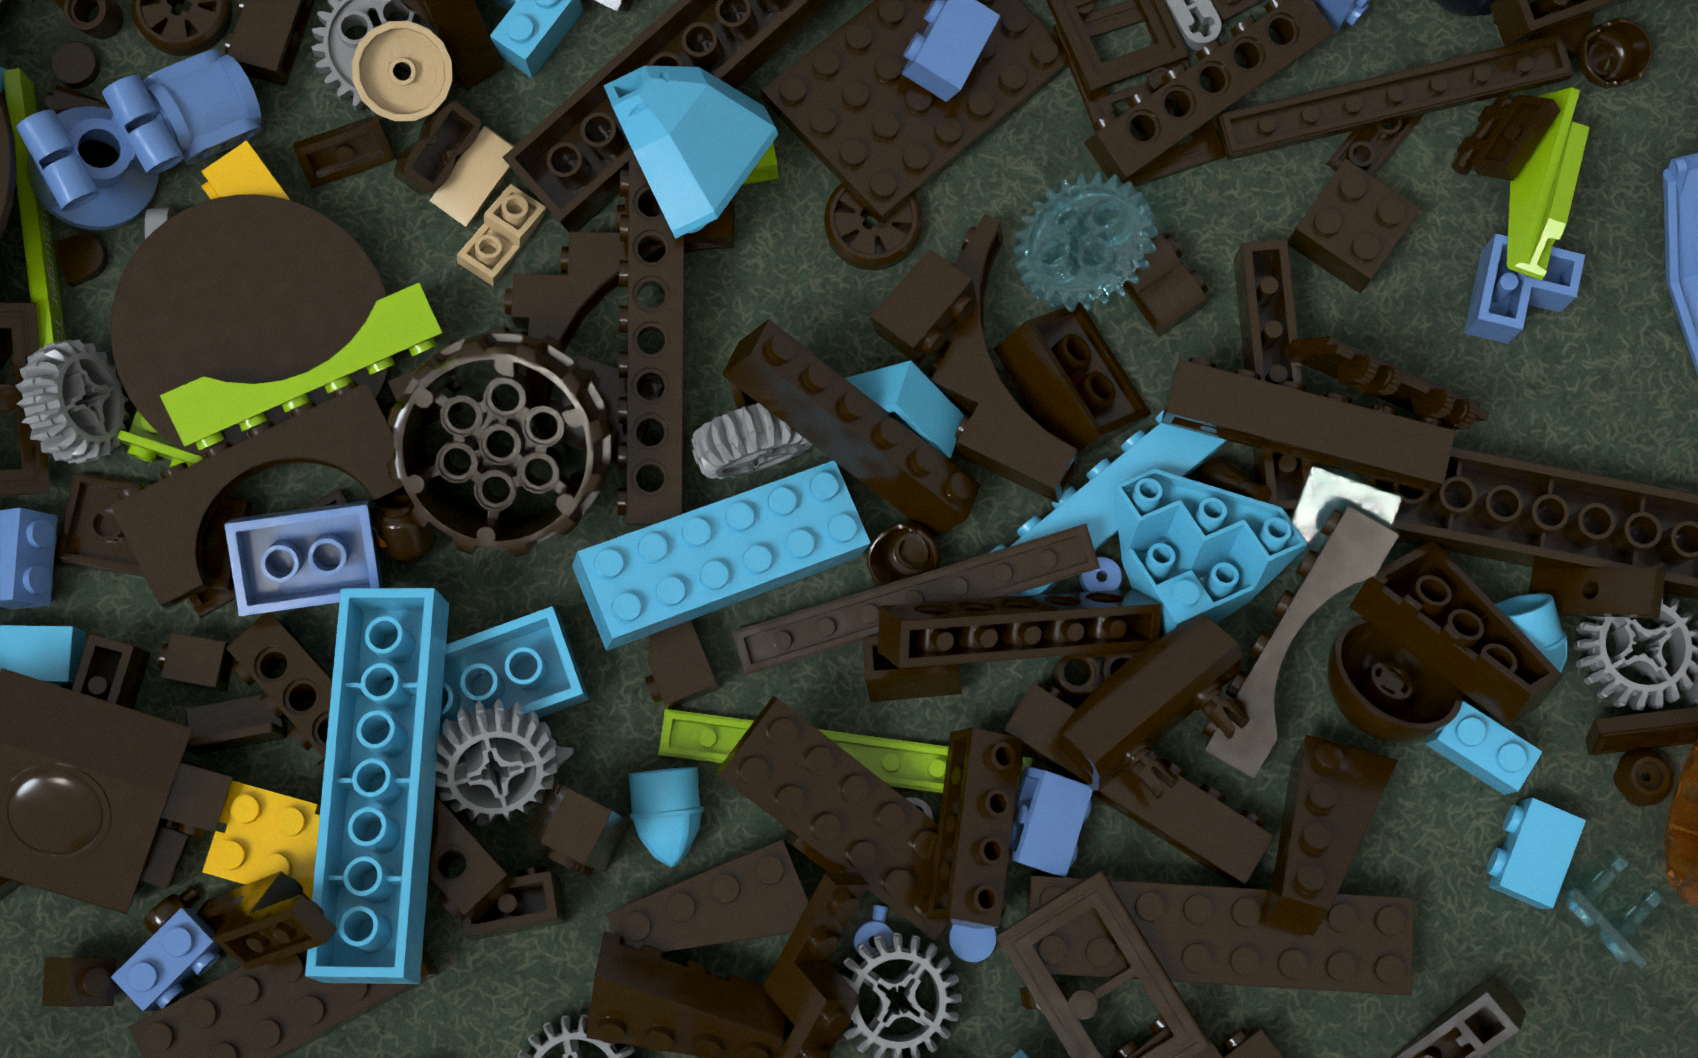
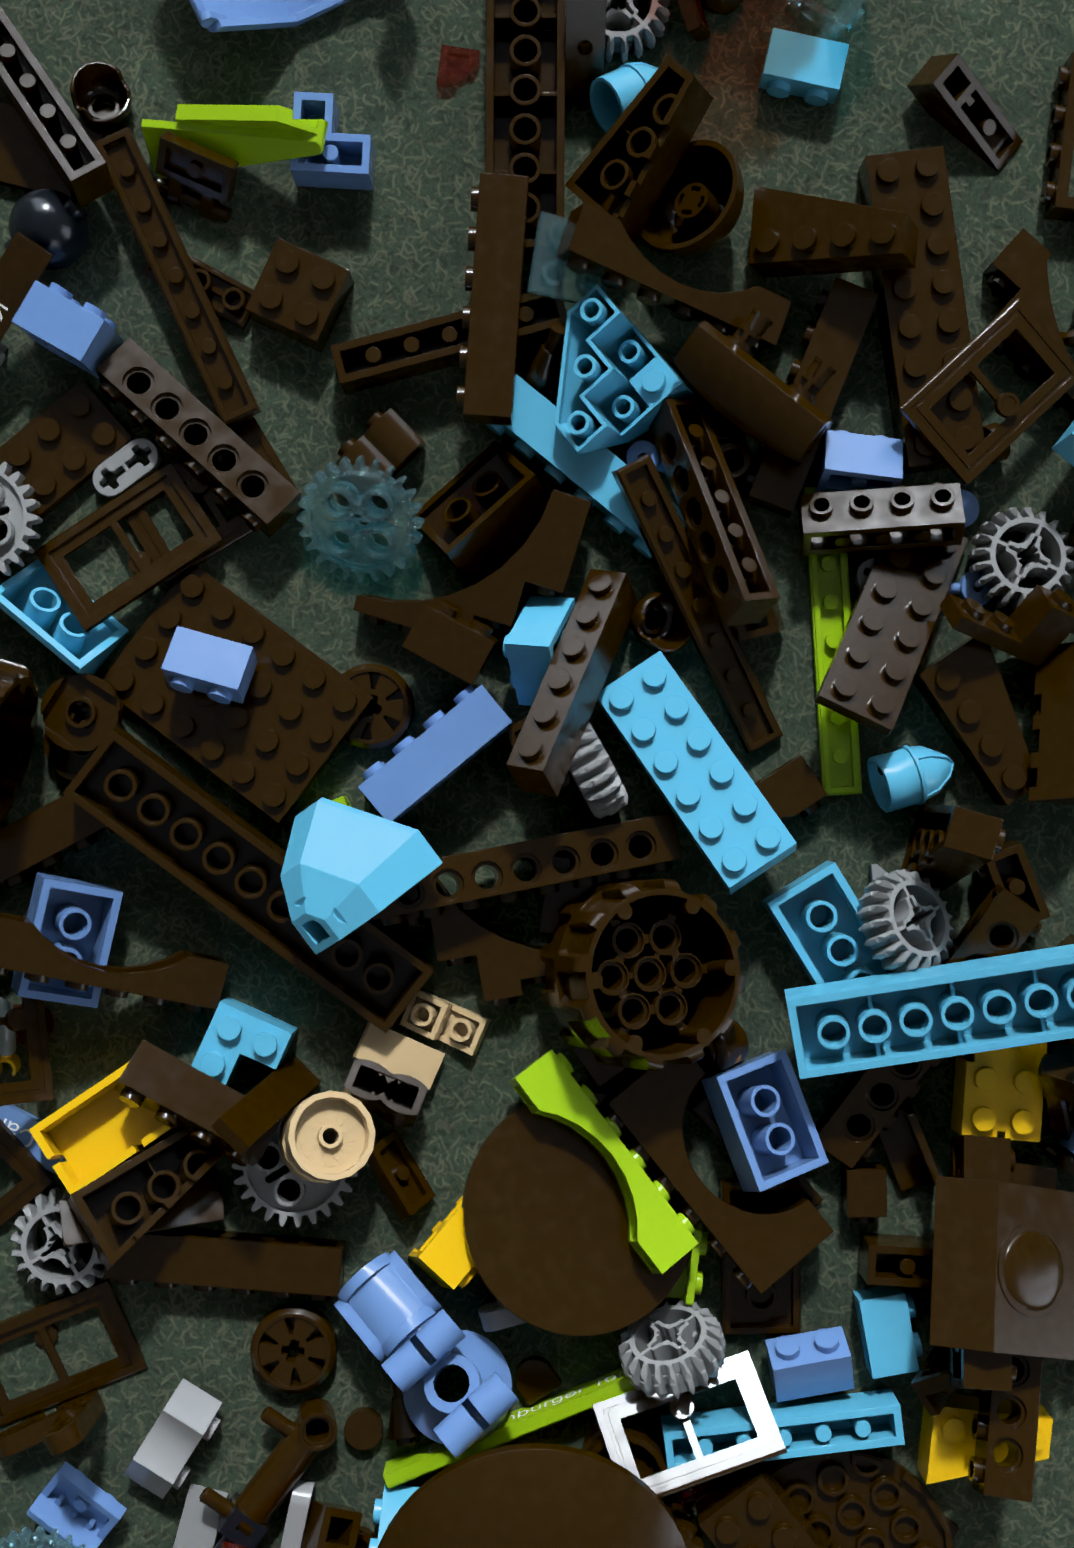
camera: 95 degrees left, 10 degrees up
dark brown hinge [1286,336,1490,429] -> none
medium azure brick [1425,701,1542,795] -> none
none -> medium blue brick [358,685,513,822]
none -> clear red tile [436,45,480,87]

